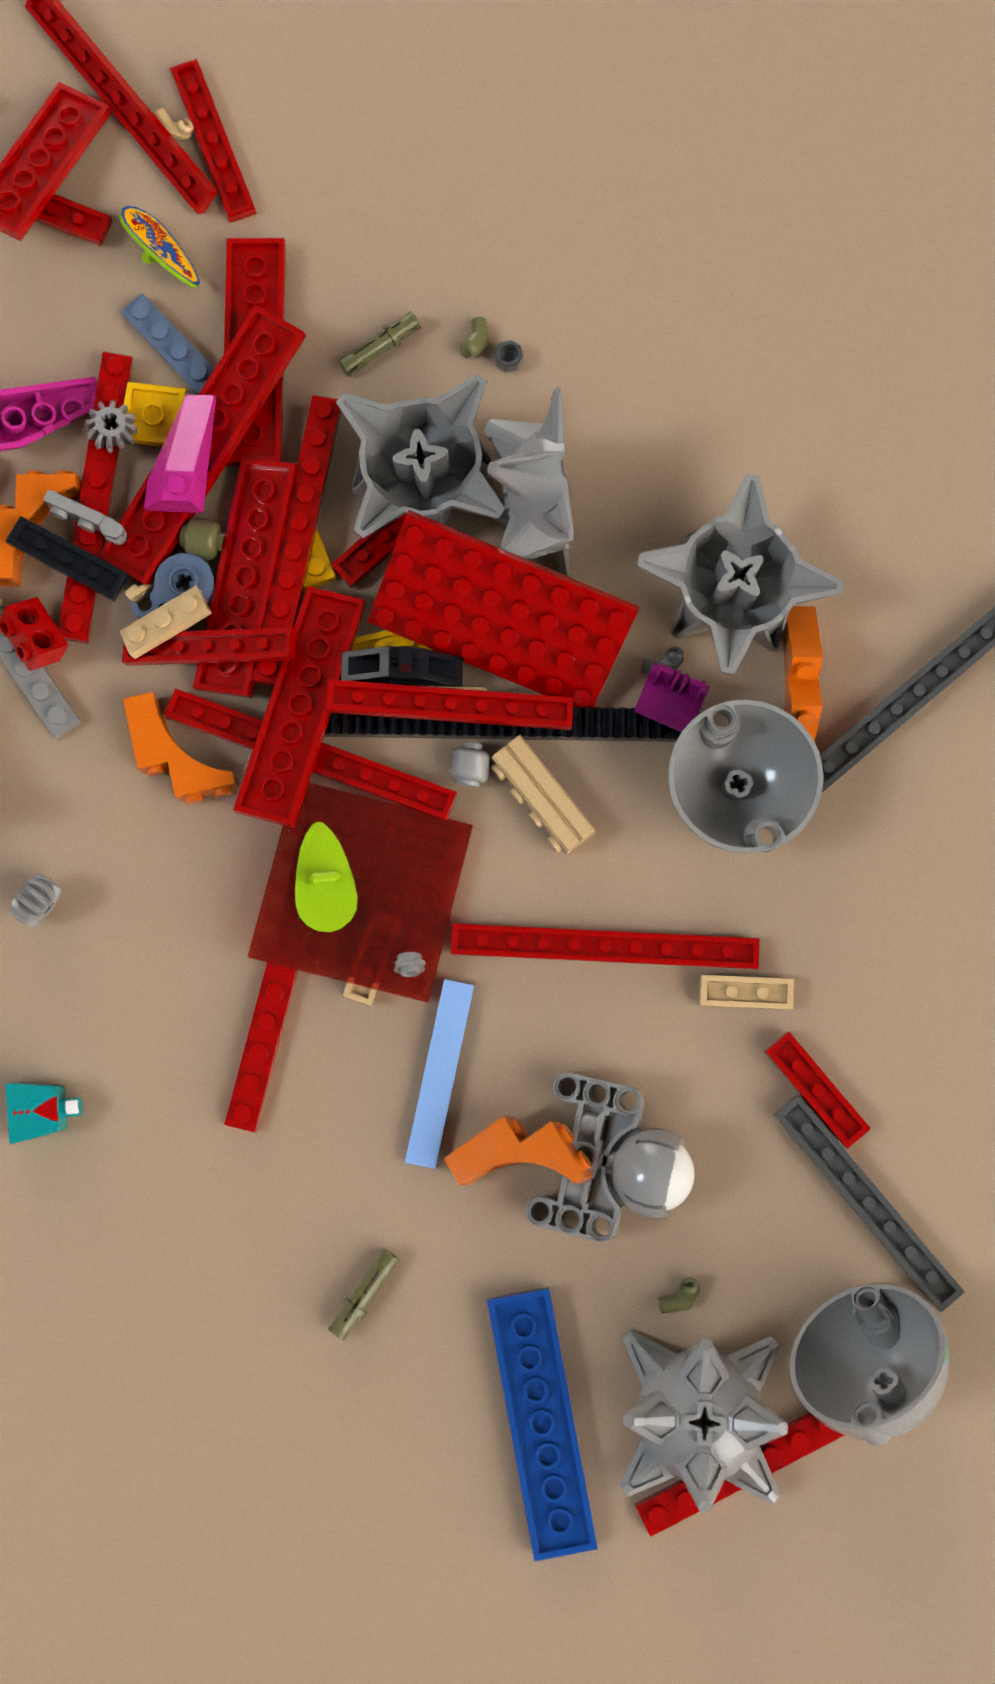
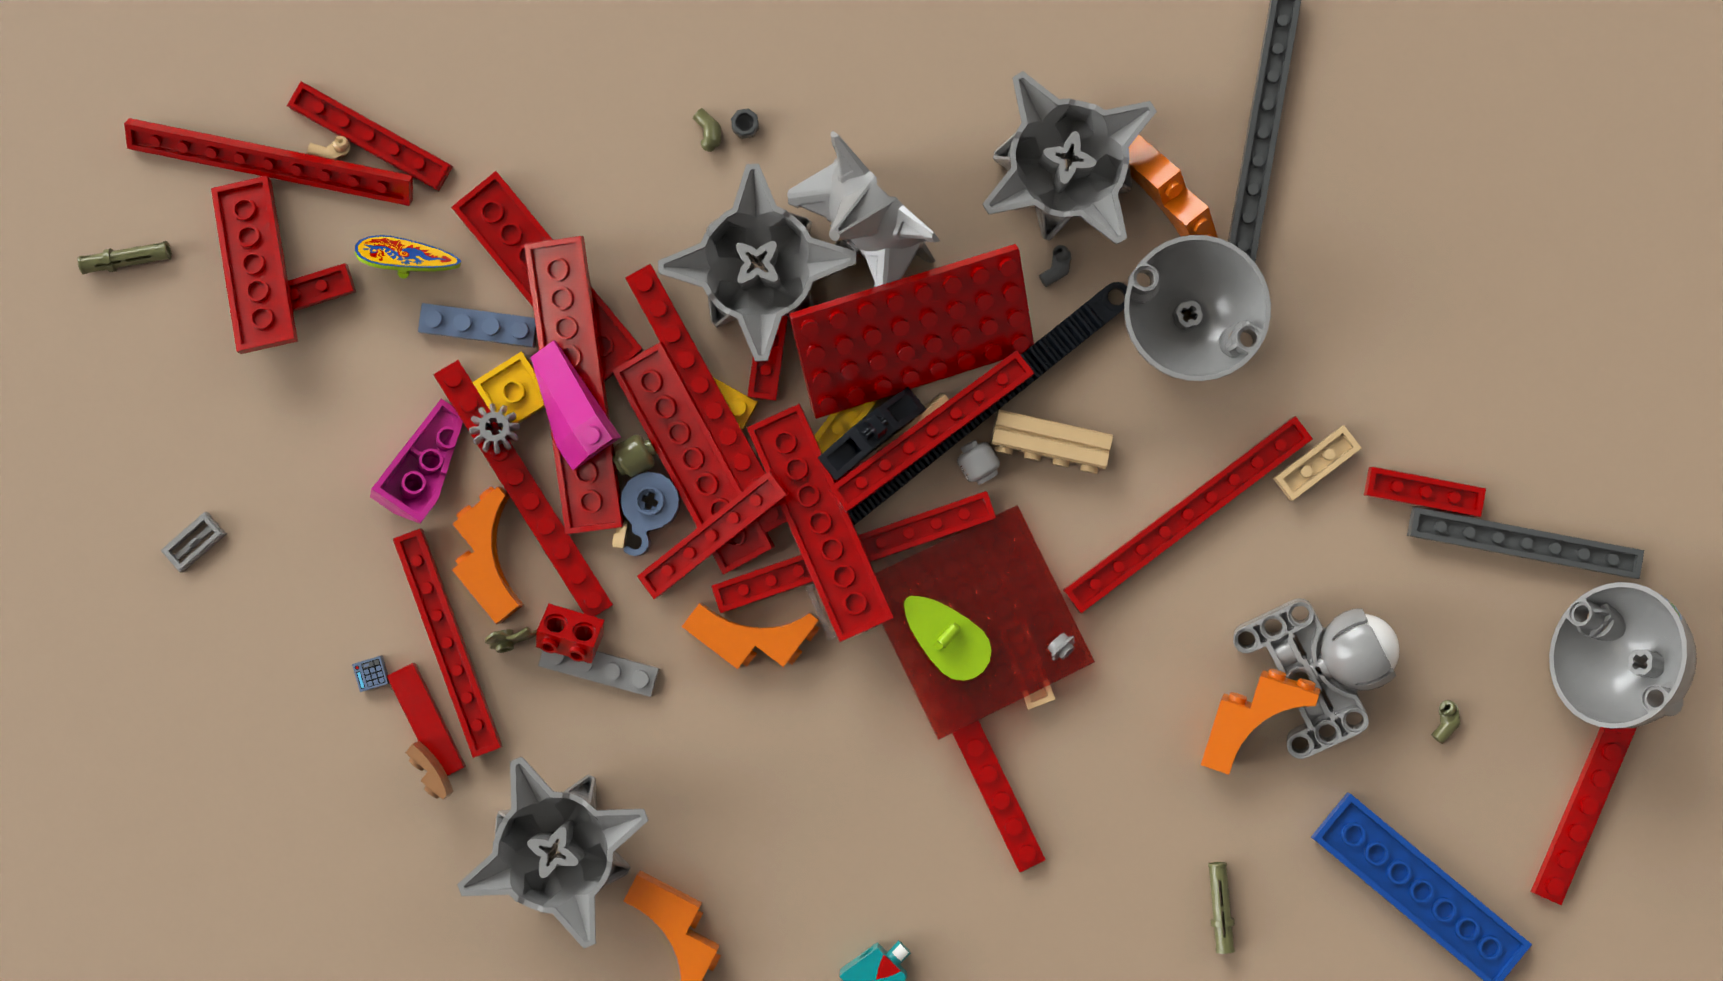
camera: 45 degrees left, 5 degrees up
black plate [5,516,129,602] -> none
light grey gear [10,874,62,927] -> none
light grey hinge [43,490,128,546] -> none
tan plate [119,585,212,659] -> none
olive pin [339,311,421,377] -> none
light blue tile [405,979,474,1169] -> none
light grey piece [619,1330,788,1512] -> none
magenta hinge [634,662,710,732] -> none

